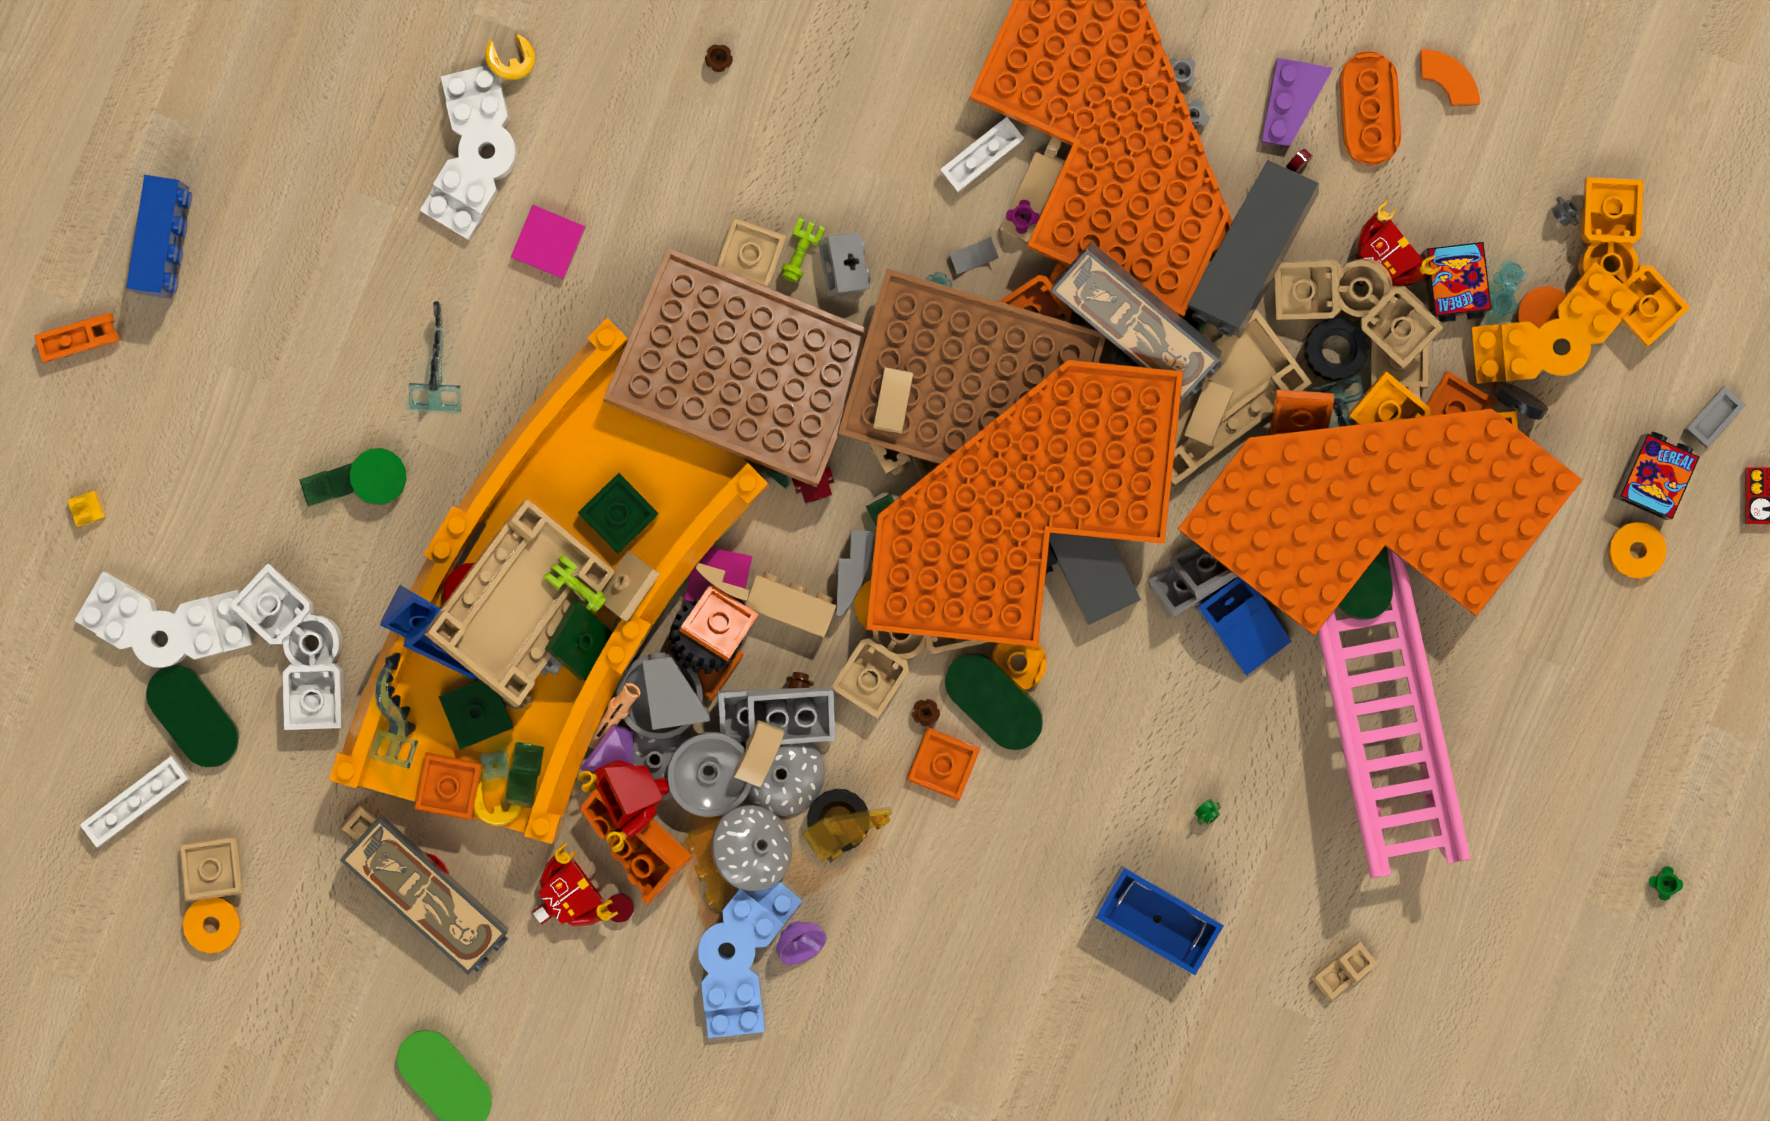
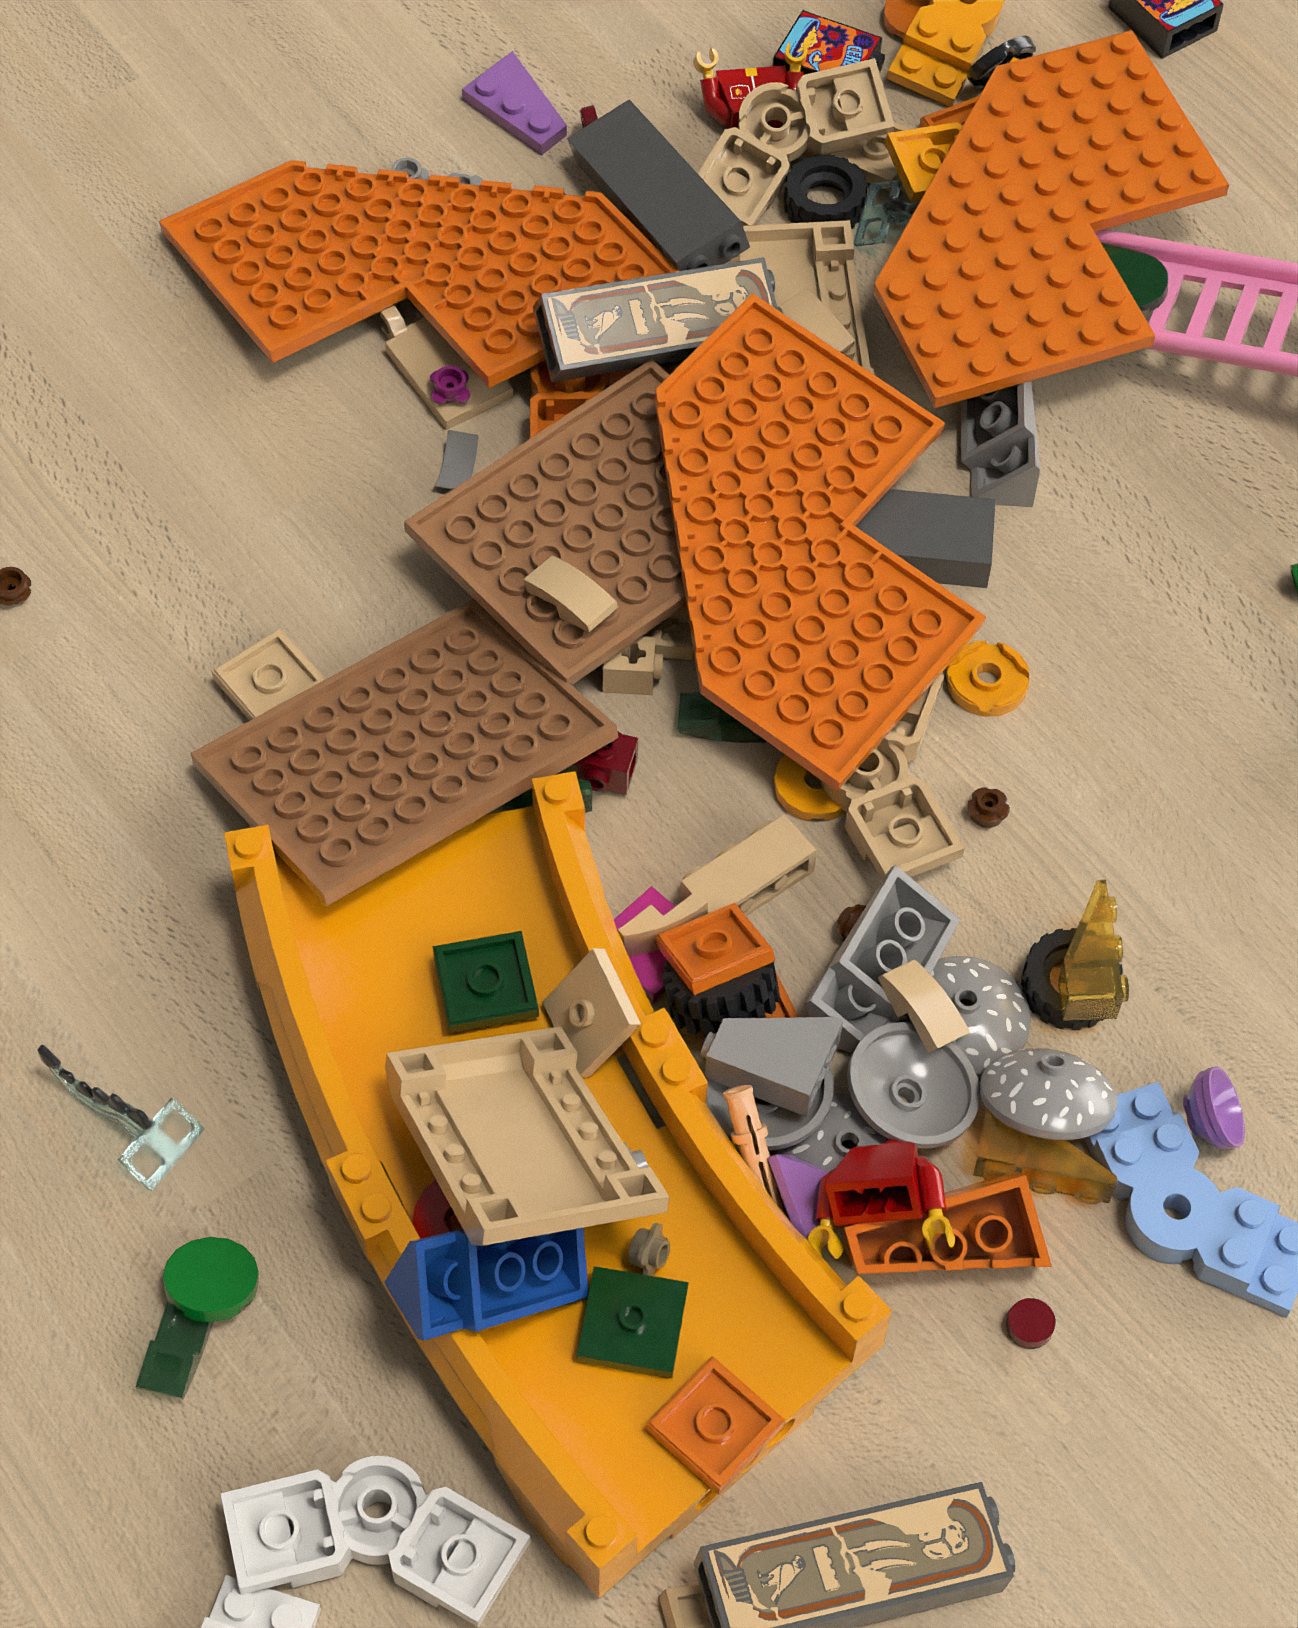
camera: 60 degrees left, 30 degrees down
clear light blue piece [370,653,418,768] -> none
yellow head [474,777,524,826] -> none
clear light blue plate [480,750,511,781] -> none
clear green slope [503,741,544,808] -> none
dark pink tile [511,205,586,279] -> none
red torso [532,842,618,927] -> none
lime hinge [543,555,607,613] -> none
dark green plate [545,600,613,681] -> none
lime hinge [781,217,826,282] -> none
light grey brick [818,232,871,297] -> none
light grey slope [836,530,874,616] -> none
orange tile [906,727,980,801] -> none
white plate [940,117,1025,193] -> none
dark green tile [945,653,1043,750] -> none
blue slope [1195,577,1292,676] -> none
orange tile [1269,390,1334,435] -> none
orange tile [1340,51,1401,166] -> none
clear light blue plate [1490,287,1519,319] -> none
clear light blue plate [1493,260,1527,293] -> none
light orange tile [1608,522,1667,579] -> none

